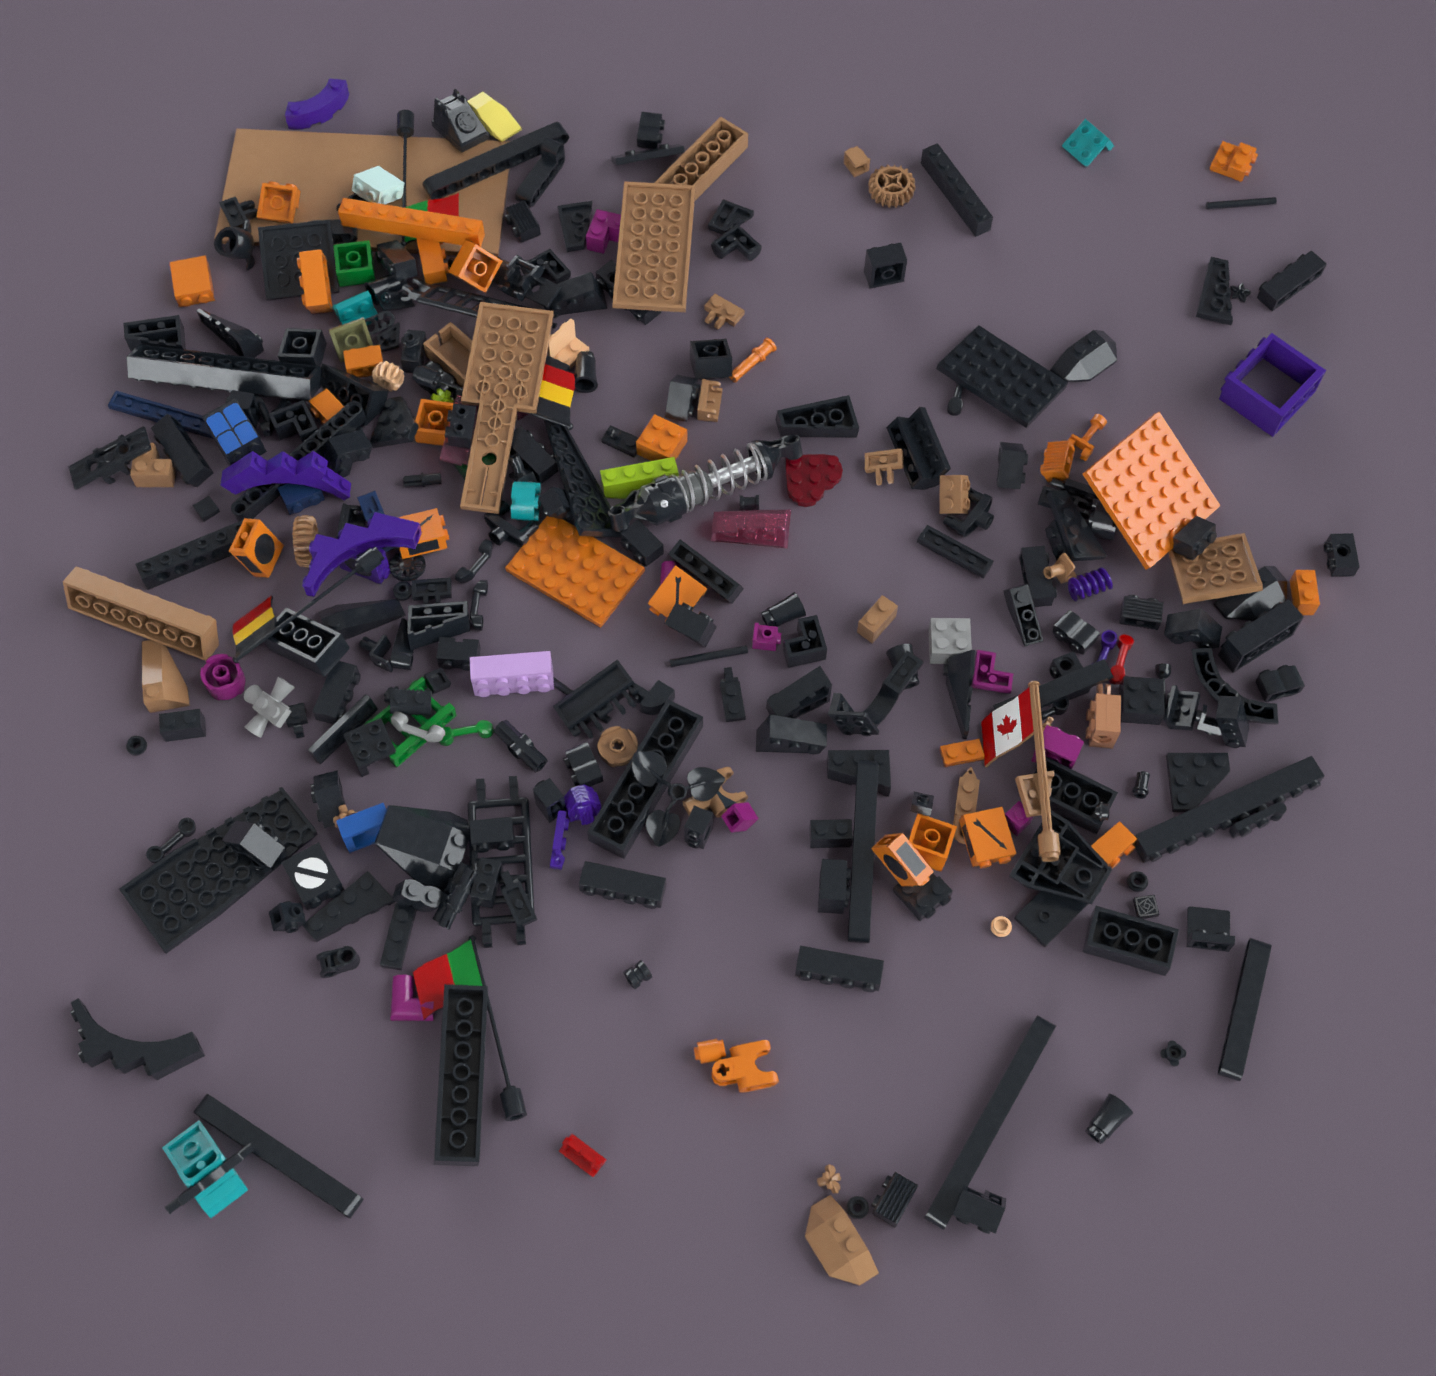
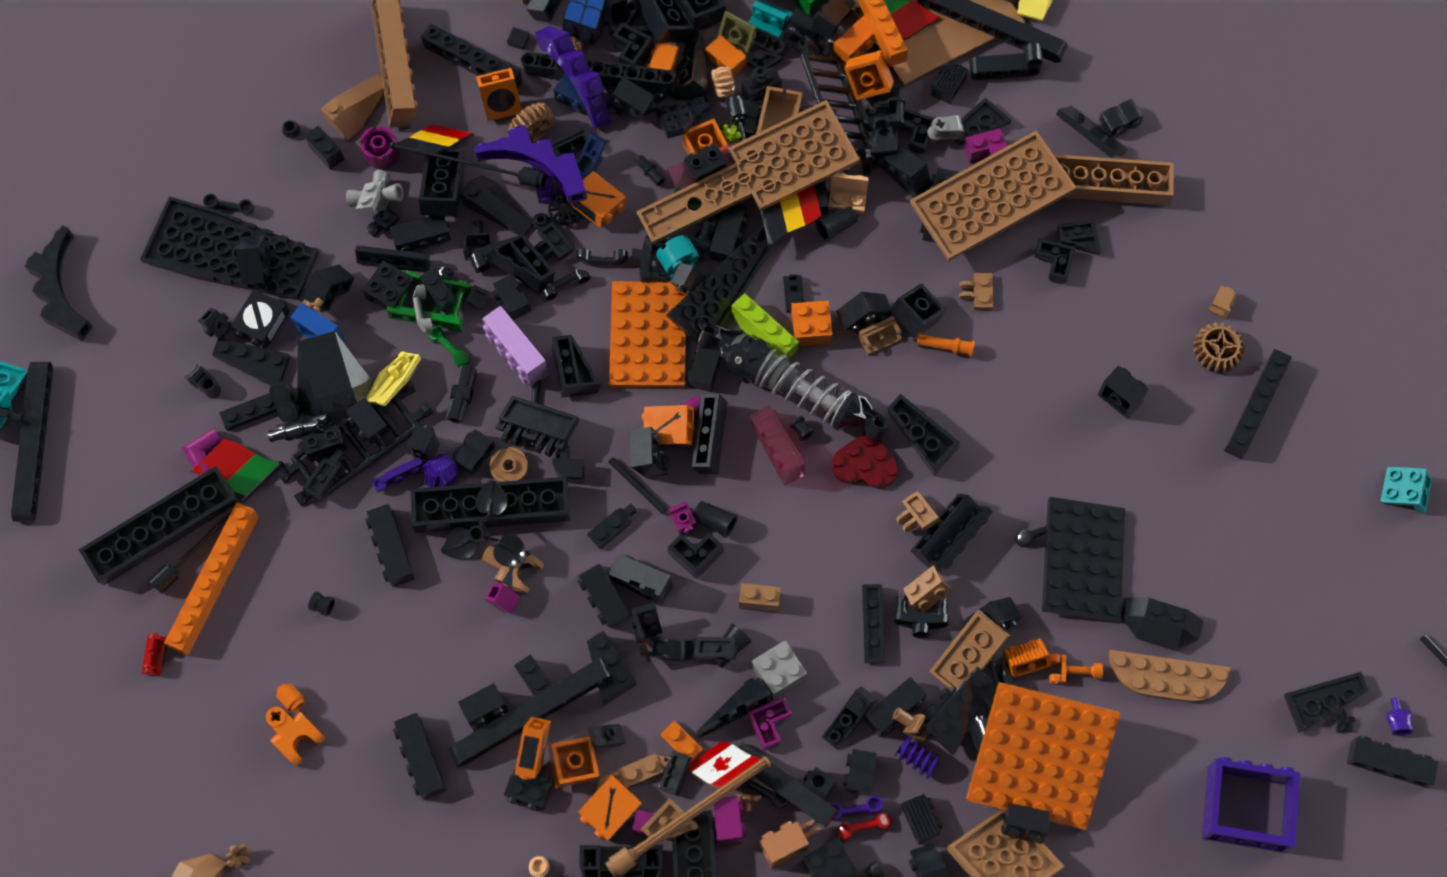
camera: 60 degrees right, 5 degrees up
black brick [684,805,713,849] -> none
none -> orange brick [164,502,259,656]
none -> light yellow piece [366,351,421,406]
none -> black wedge [551,335,601,398]
none -> black plate [658,750,692,796]
none -> light grey piece [927,115,965,141]
none -> medium nougat tile [929,610,1010,689]
none -> medium nougat plate [1109,650,1231,703]
none -> dark purple piece [1387,697,1414,736]

